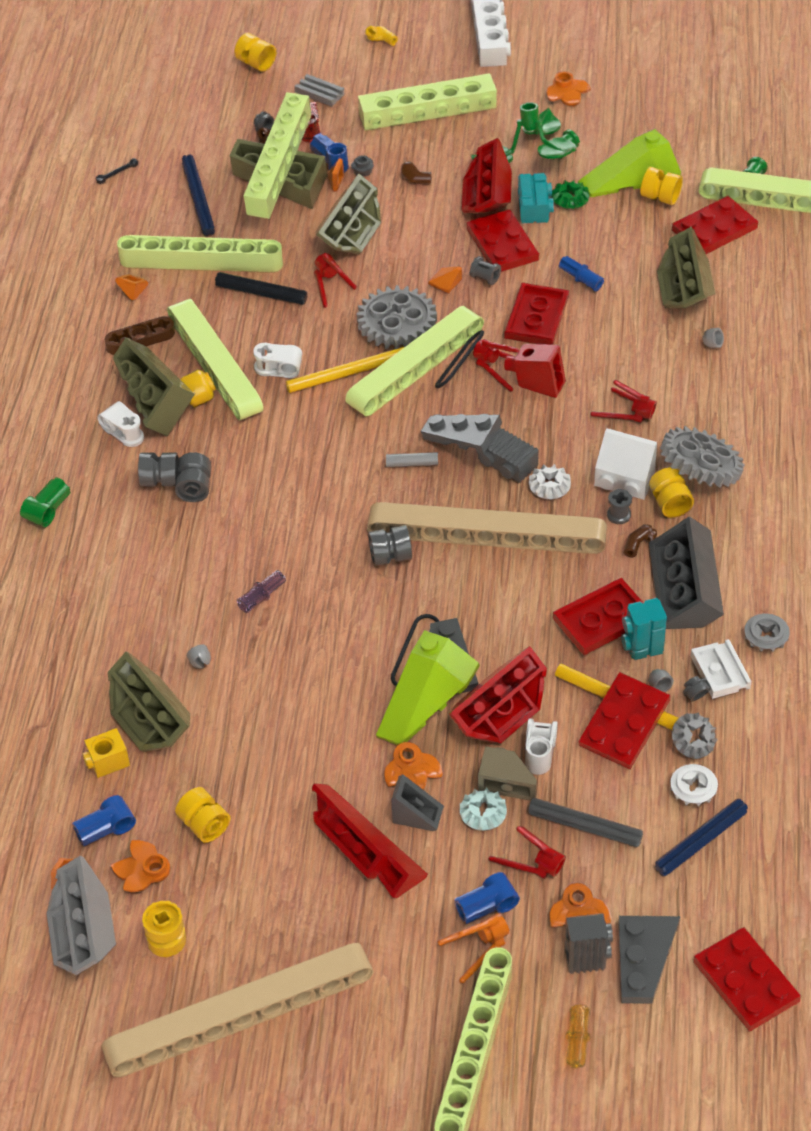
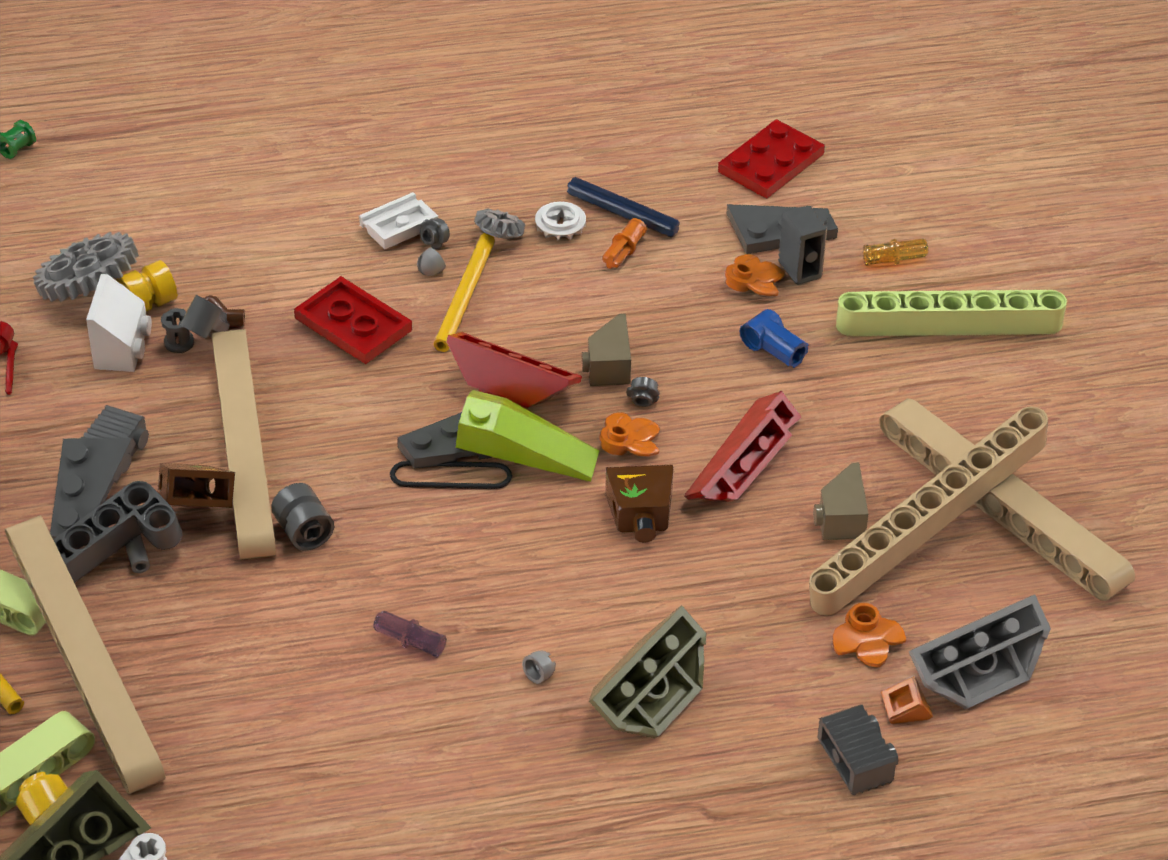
camera: 110 degrees left, 5 degrees down
blue piece [72,795,136,846] -> none
yellow brick [82,728,130,778] -> none
dark grey wheel [138,452,179,487] -> none
yellow wheel [142,901,186,957] -> none
dark grey wheel [175,452,212,502] -> none
yellow wheel [175,787,231,843] -> none
dark grey slope [391,774,444,831] -> none
orange plant [438,913,509,984] -> none
light aqua gear [460,787,507,830] -> none
red plant [488,826,566,879] -> none
white piece [525,718,558,775] -> none
white gear [529,464,571,499] -> none
dark grey axle [529,798,643,847] -> none
red plate [579,672,671,770] -> none
teal brick [621,598,667,660] -> none
dark grey slope [649,516,724,629] -> none
light grey gear [745,613,790,652] -> none
none -> tan beam [5,515,166,794]
none -> dark grey beam [53,481,182,583]
none -> reddish brown torso [157,463,235,508]
none -> dark grey piece [180,295,230,339]
none -> orange axle [602,218,647,269]
none -> reddish brown torso [605,465,674,543]
none -> dark grey plate [626,377,660,407]
none -> tan beam [809,406,1048,615]
none -> dark tan slope [813,462,868,540]
none -> dark grey brick [817,704,899,795]

